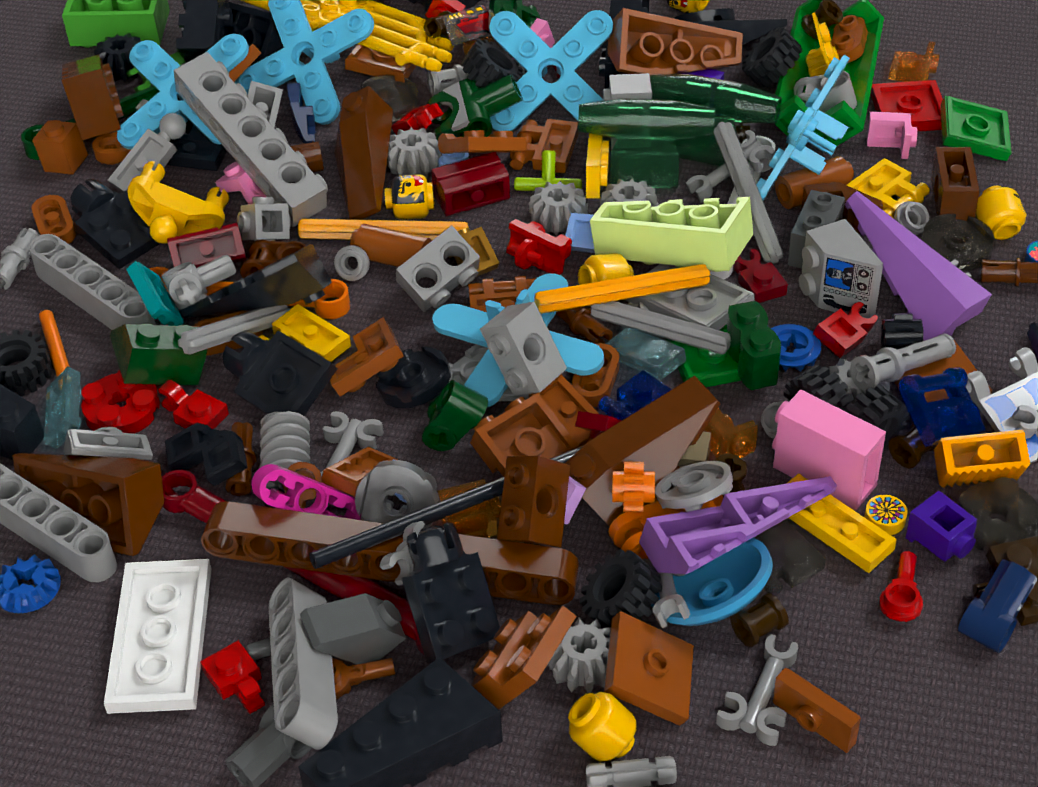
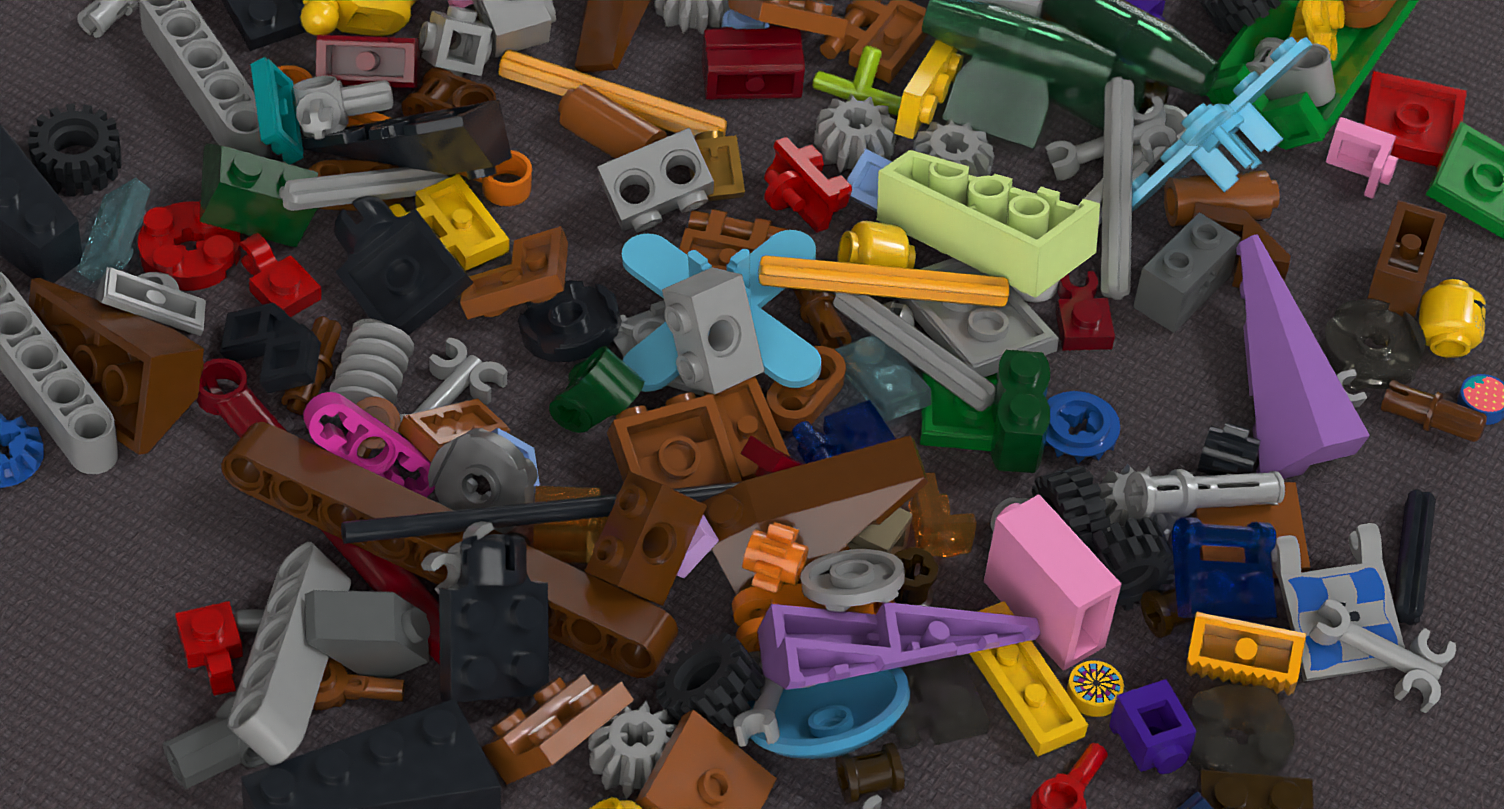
camera: 10 degrees right, 5 degrees up
orange bar [39,310,75,392] -> none
white plate [104,559,212,714] -> none
light grey plate [334,245,370,281] -> none
yellow head [385,174,434,220] -> none
light grey slope [799,219,883,318] -> none
red plate [813,302,878,358] -> none
yellow plate [847,158,930,219] -> none
clear orange bracket [889,41,940,82] -> none
light grey plate [894,201,929,235] -> none

